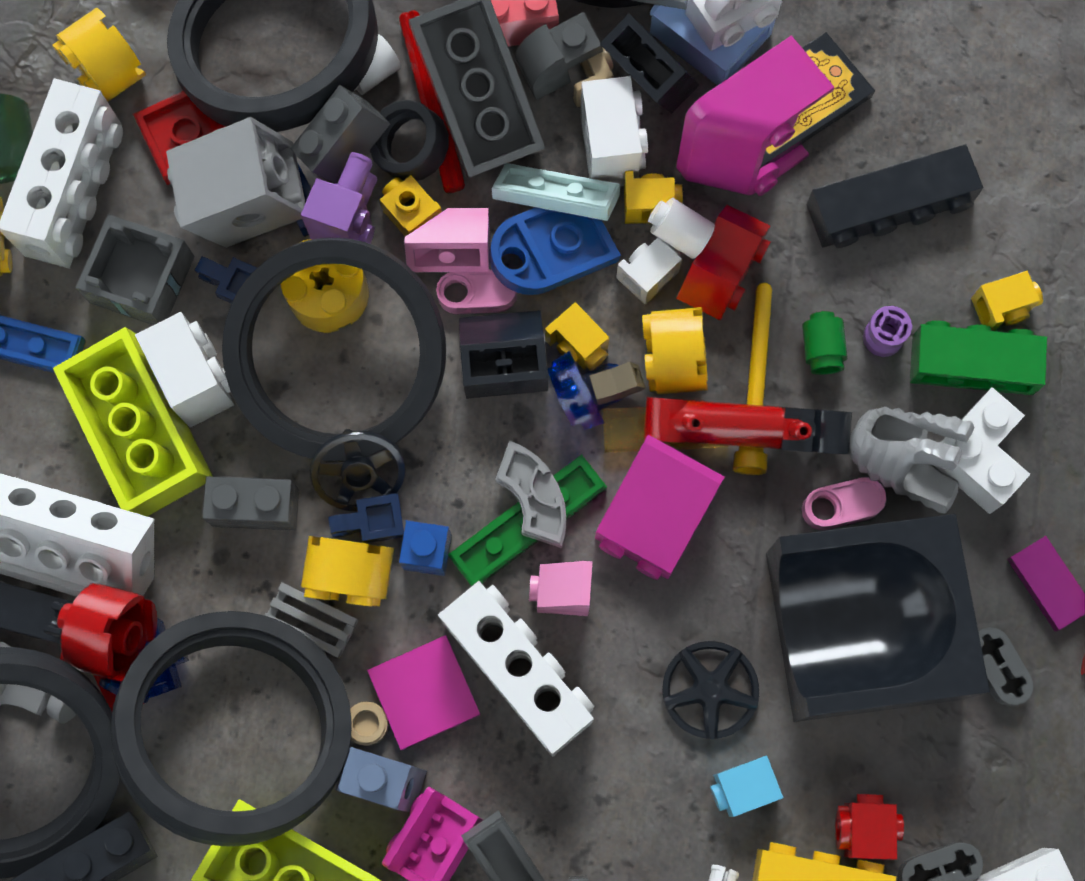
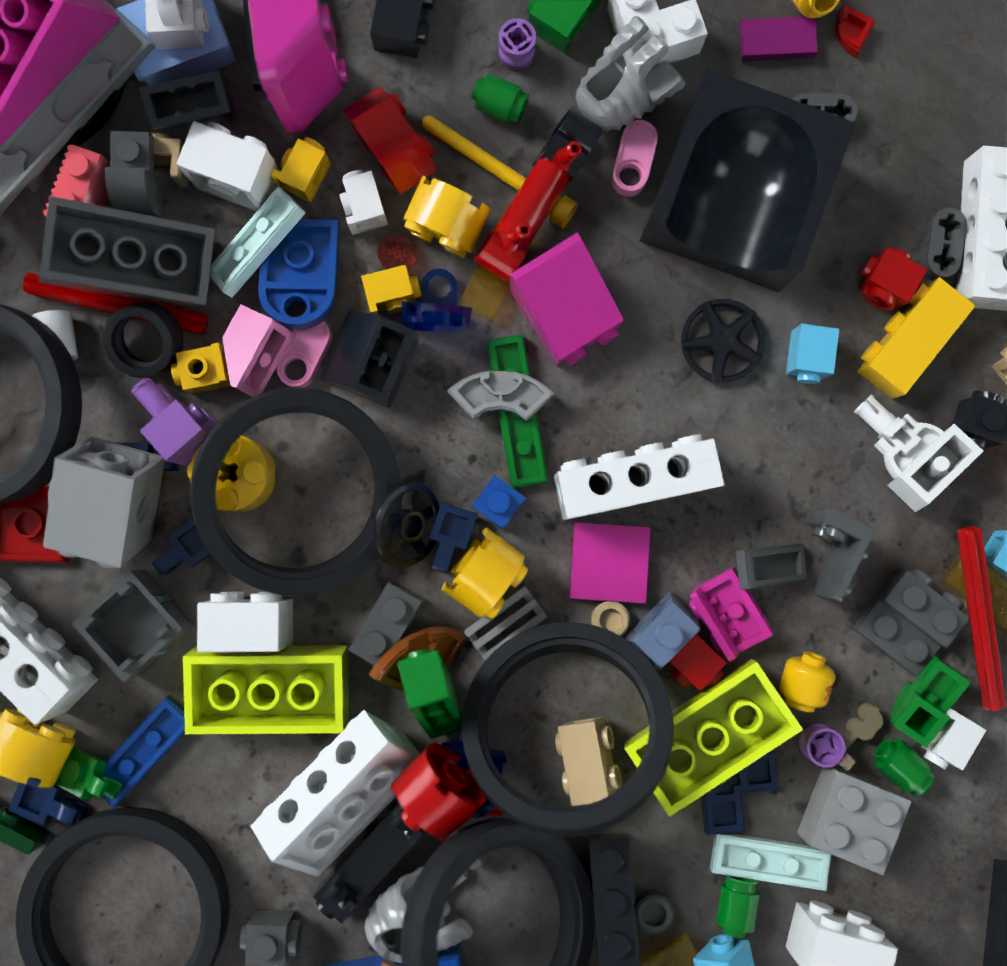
camera: 70 degrees left, 10 degrees up
dark grey brick [290,85,390,184] -> none
bright pink slope [529,561,592,616] -> none
dark tan piece [589,362,646,405] -> none
white brick [648,198,715,259] -> none
none -> dark orange tile [369,626,466,691]
none -> clear red tile [378,234,416,270]
none -> green brick [398,649,463,739]
none -> tan brick [555,716,622,806]
none -> red brick [668,634,727,691]

